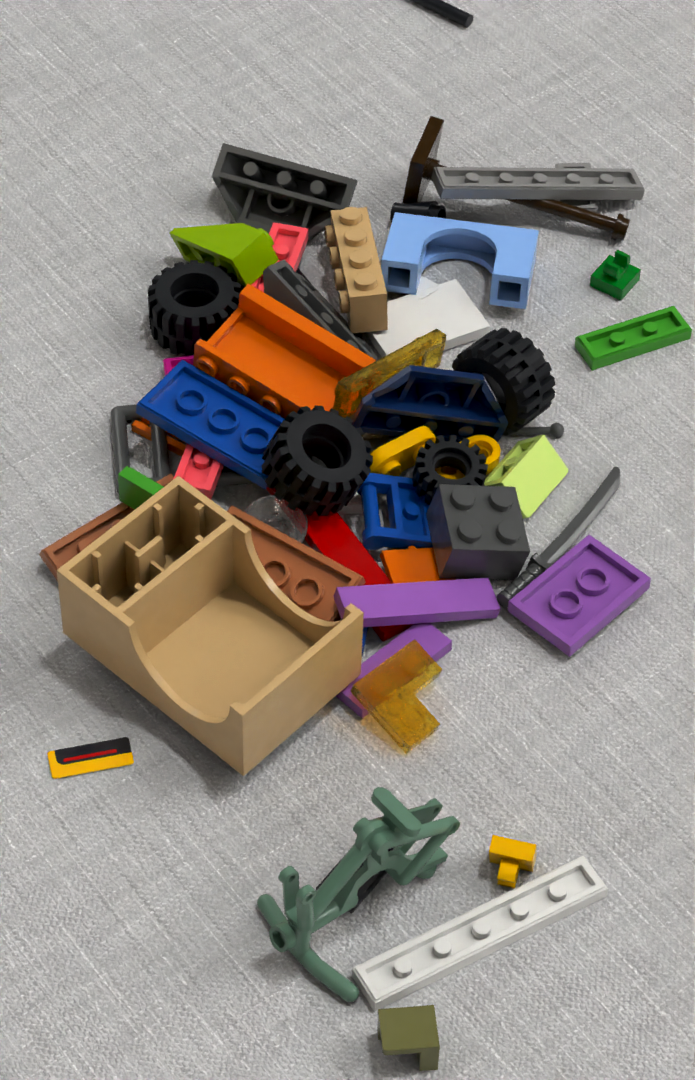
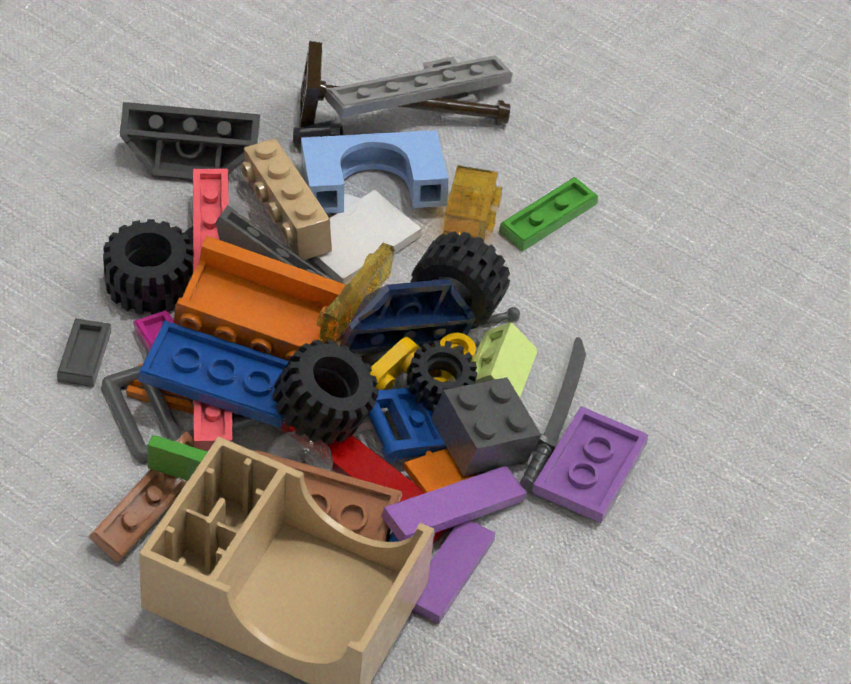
camera: 20 degrees left, 0 degrees up
lime slope [169,223,279,287] -> none
clear yellow plate [350,639,442,754] -> none
green tile [590,250,641,301] -> none
none -> dark grey tile [57,318,111,387]
none -> clear yellow brick [443,165,503,242]

